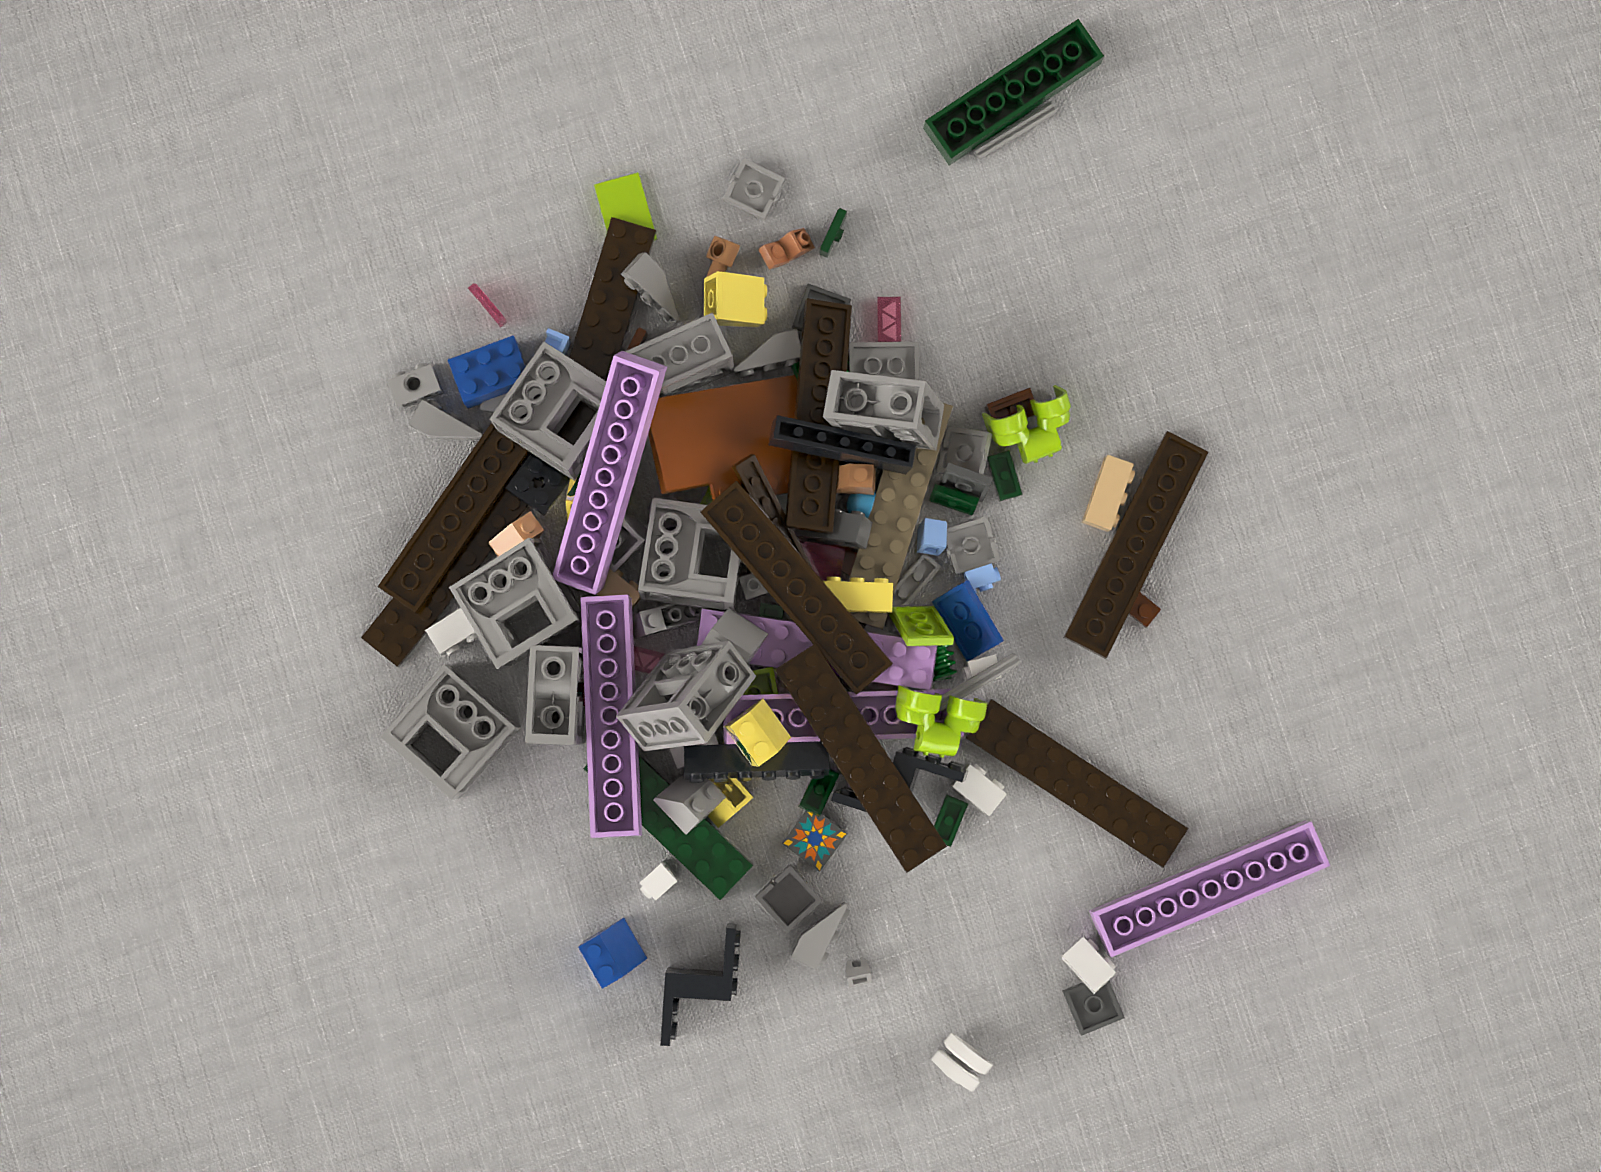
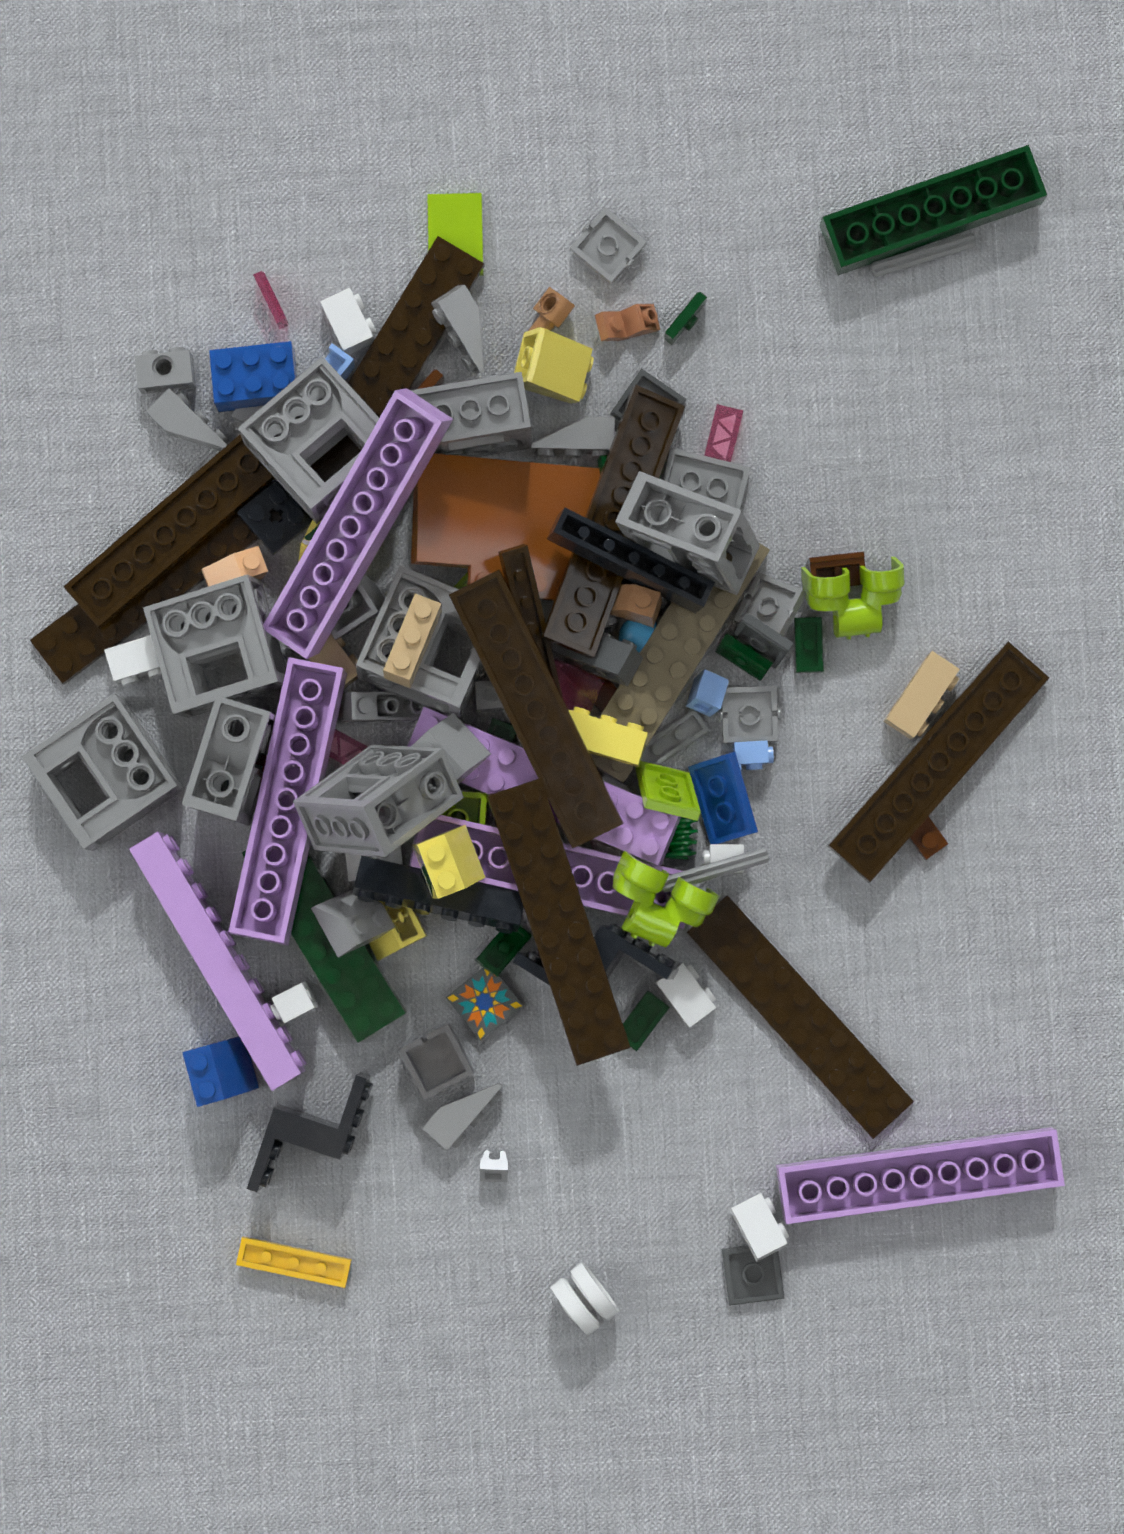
camera: 20 degrees right, 0 degrees up
none -> lavender brick [129,832,307,1091]
none -> yellow plate [236,1236,352,1288]
none -> white brick [320,288,377,355]
none -> tan brick [383,593,442,688]

